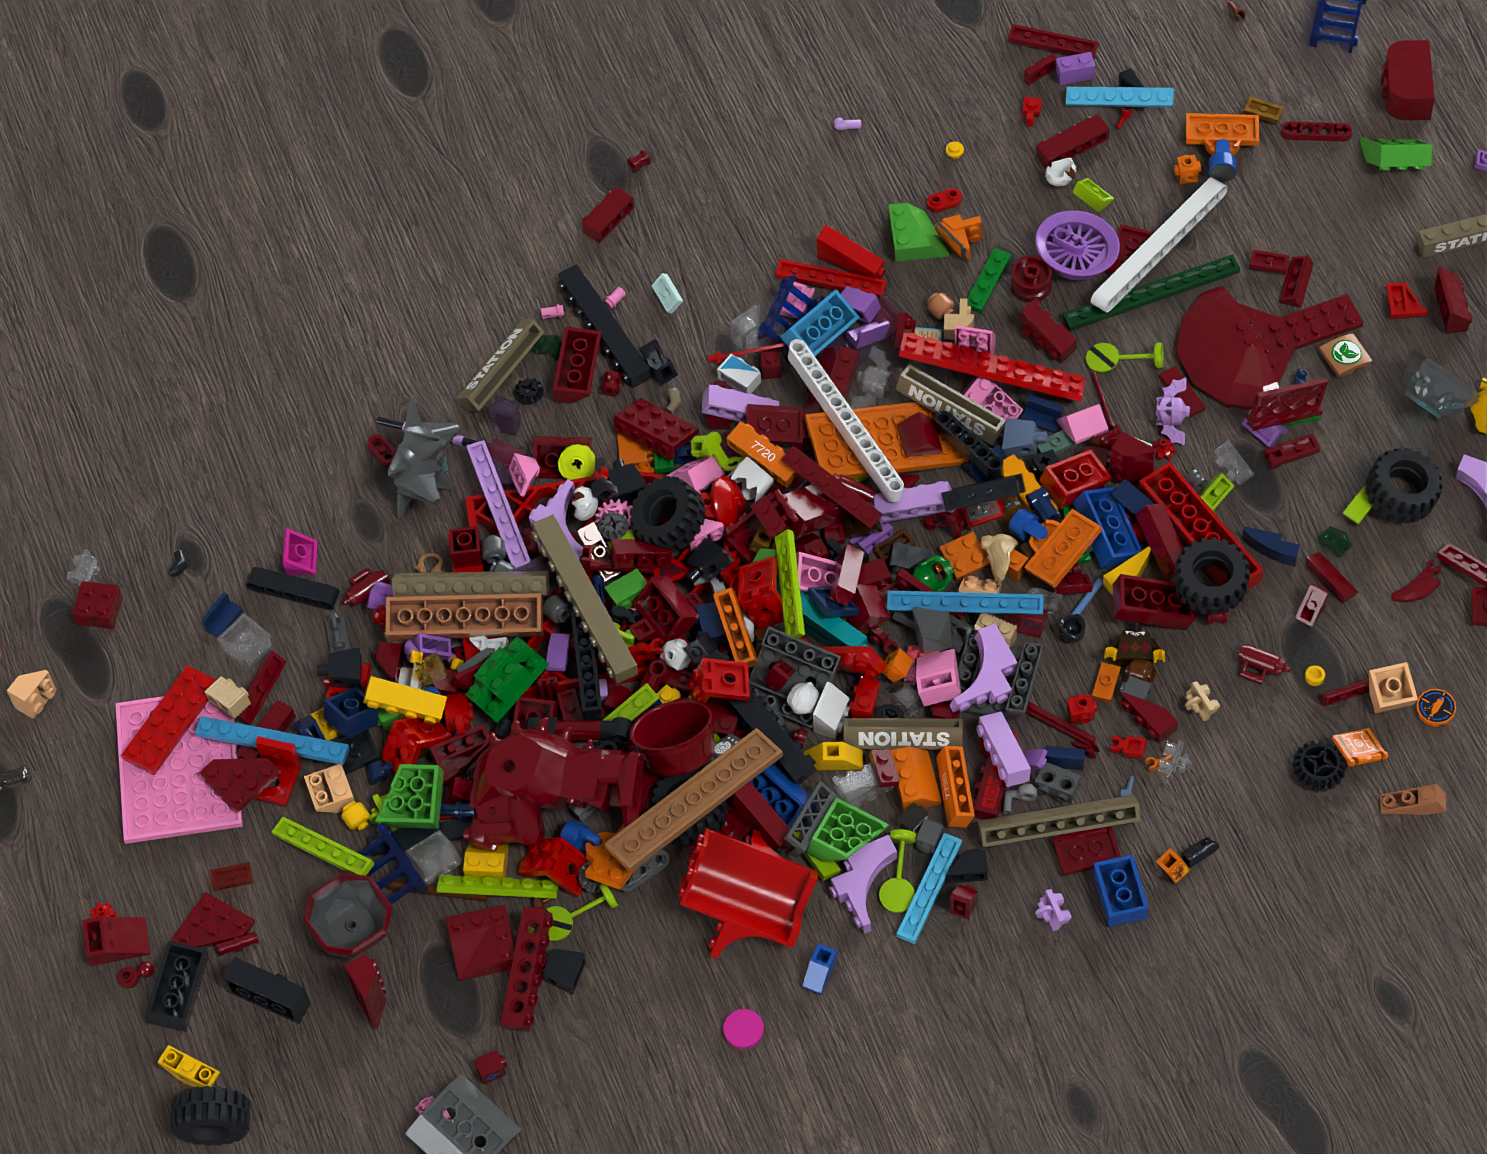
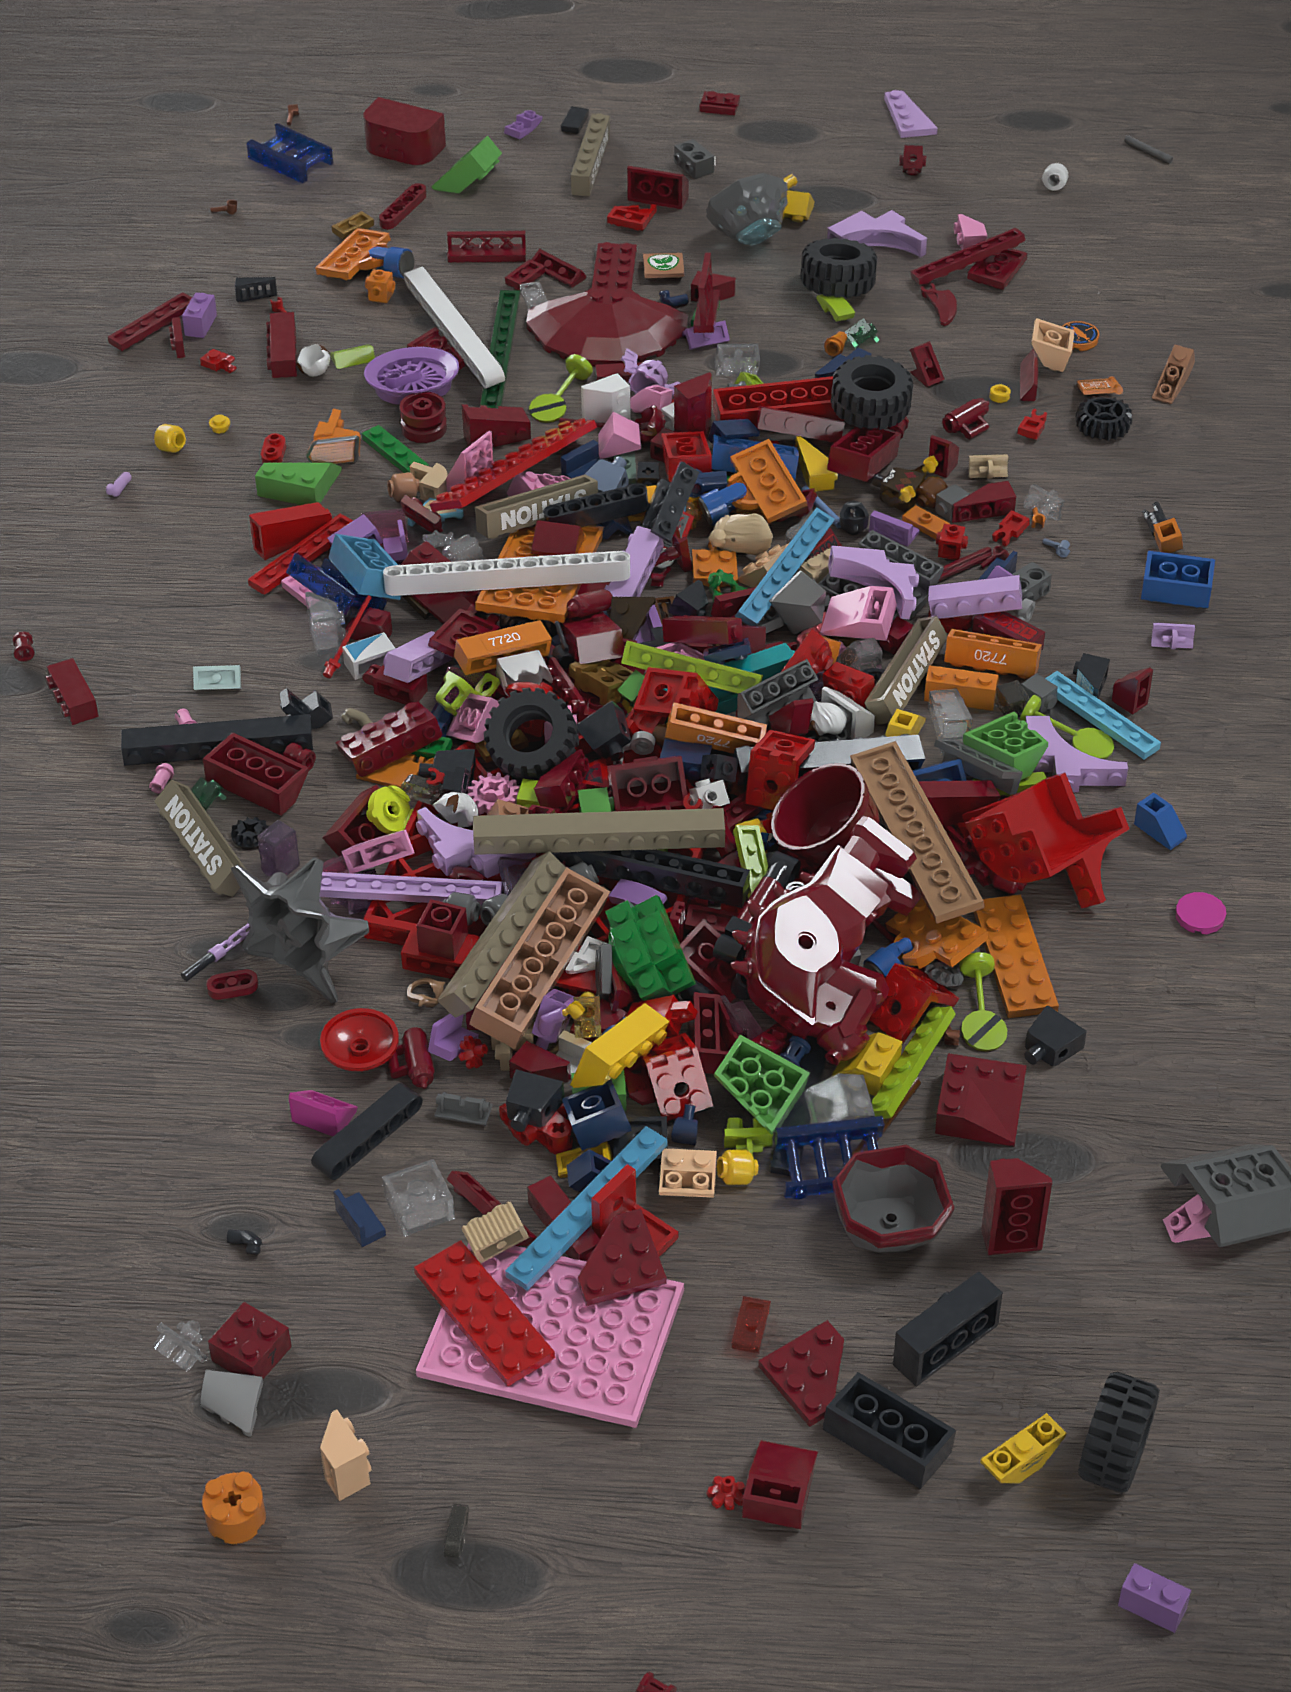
camera: 70 degrees left, 15 degrees down
dark red plate [118,962,154,988] -> none
dark red pin [216,931,259,956] -> none
lime plate [271,817,374,876] -> none
dark red brick [474,1050,507,1085] -> none
dark red brick [500,907,553,1032] -> none
dark grey gear [598,511,629,540] -> none
dark red brick [751,489,800,540] -> none
dark red plate [781,445,883,529] -> none
dark red plate [869,749,900,787] -> none
dark tan brick [977,795,1141,847] -> none
dark red plate [1052,826,1121,876] -> none
medium azure plate [1066,87,1175,107] -> none
dark red plate [1263,434,1320,469] -> none
dark red slope [1305,552,1358,604] -> none
none -> yellow head [154,424,186,453]
none -> light grey slope [201,1370,263,1436]
none -> red dish [320,1008,399,1071]
none -> dark red fence [447,231,526,262]
none -> clear plate [520,281,548,309]
none -> white slope [581,373,631,423]
none -> bright pink slope [630,385,673,413]
none -> dark red slope [691,271,736,302]
none -> orange cone [824,331,847,356]
none -> medium lavender panel [869,510,920,547]
none -> dark red slope [929,435,959,478]
none -> orange plate [973,895,1059,1018]
none -> red plate [1017,409,1047,440]

